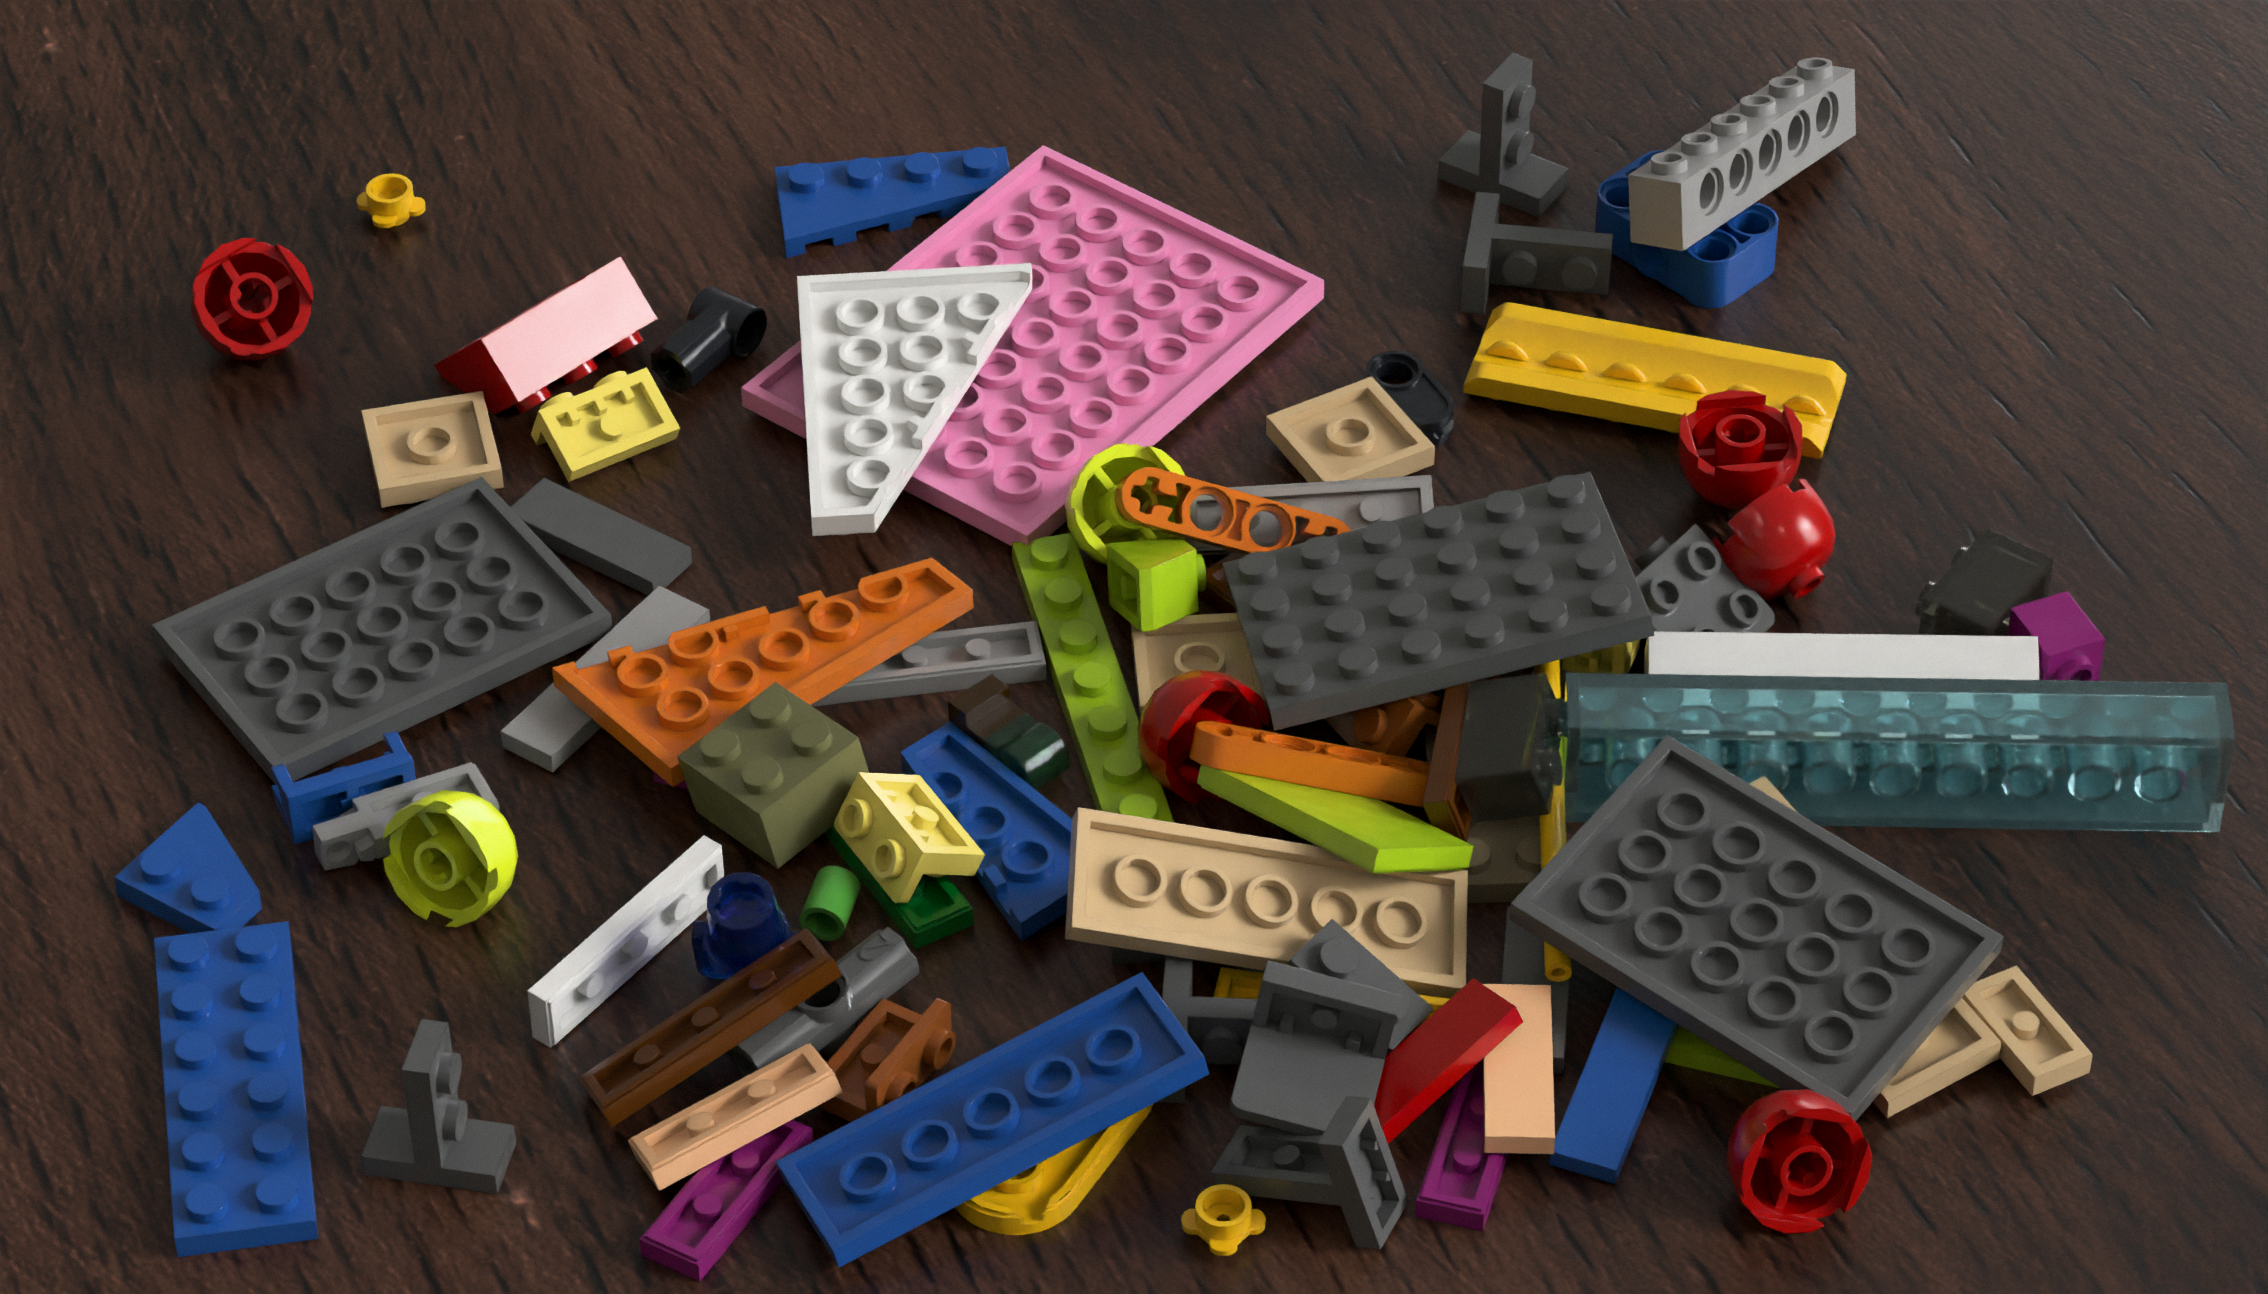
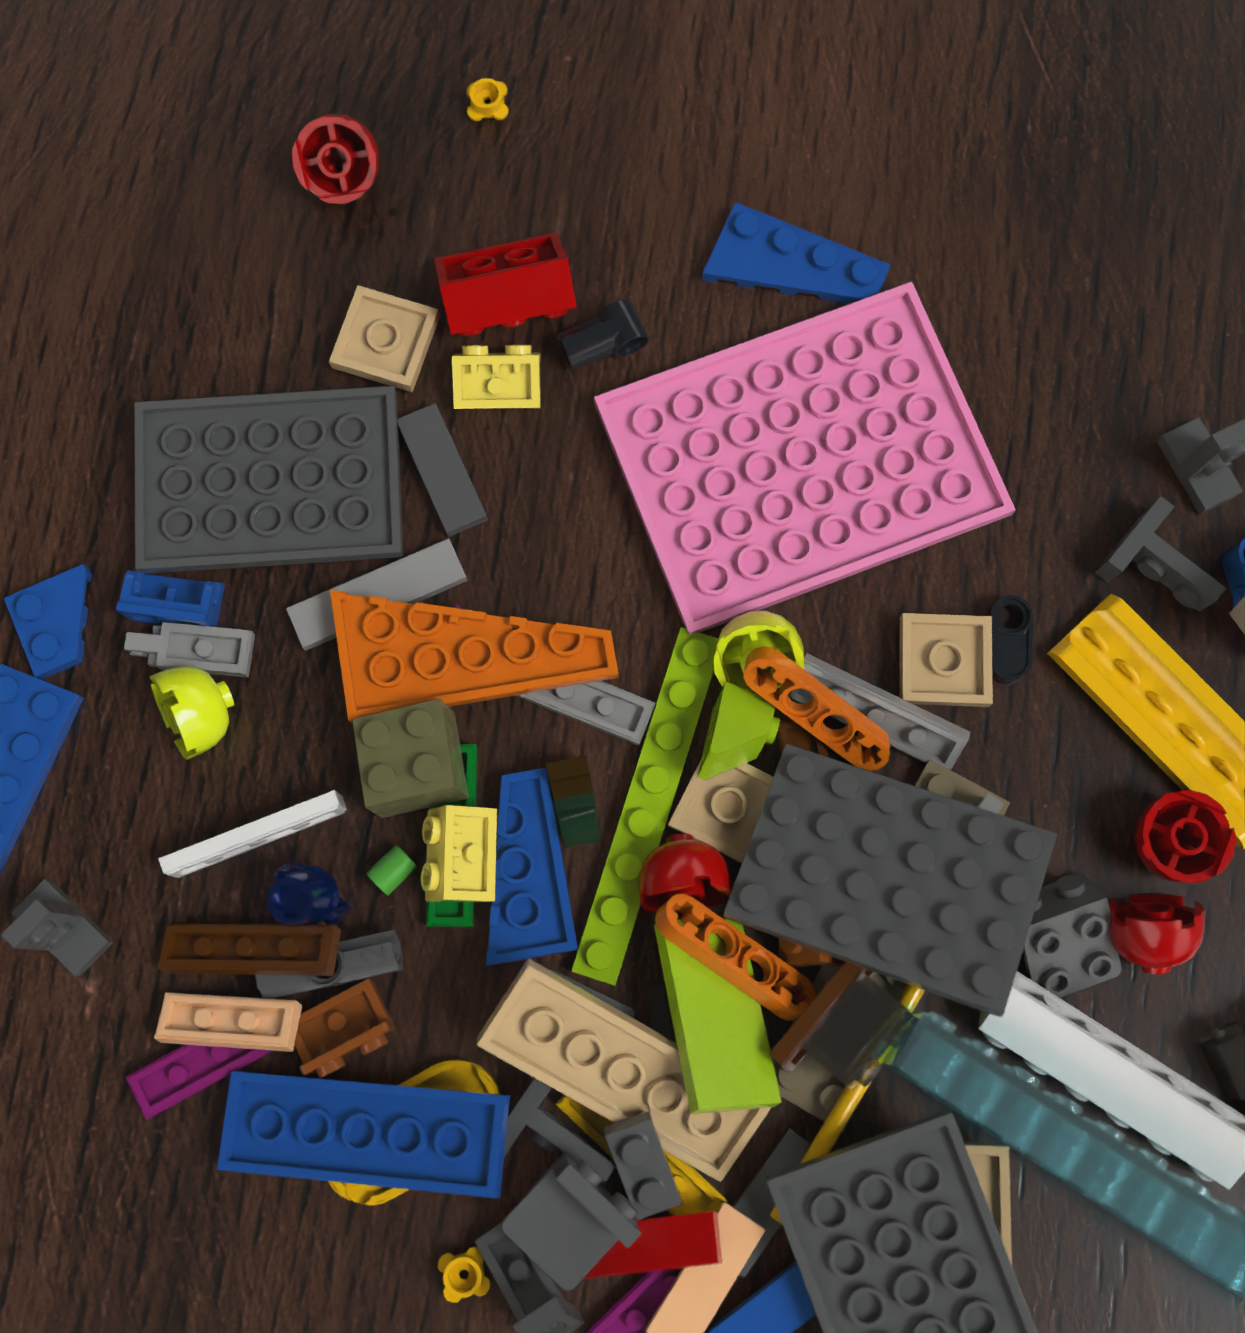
camera: 30 degrees right, 35 degrees up
white wing [797,263,1033,536] -> none

